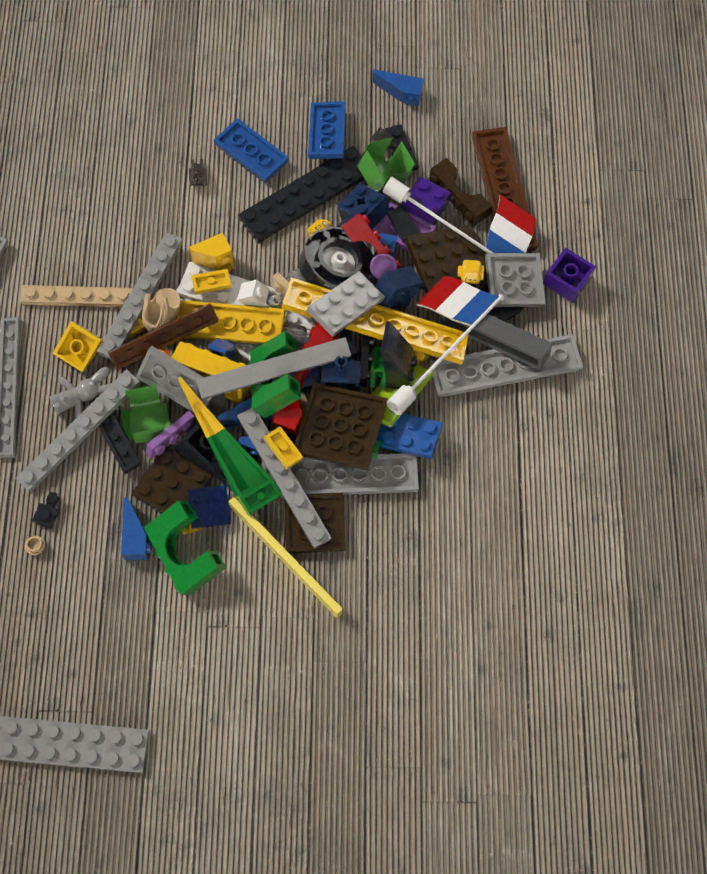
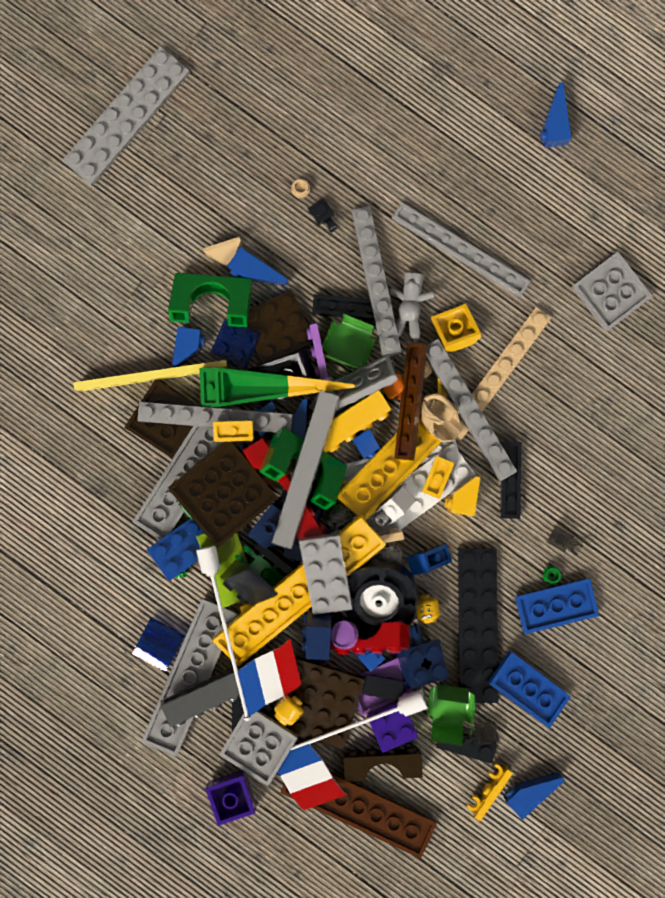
camera: 130 degrees right, 20 degrees up
none -> clear blue slope [132,617,185,672]
none -> blue slope [172,327,205,367]
none -> tan slope [203,237,242,266]
none -> blue slope [406,543,452,575]
none -> yellow plate [466,762,513,821]
none -> black plate [500,442,522,519]
none -> green plate [542,566,561,585]

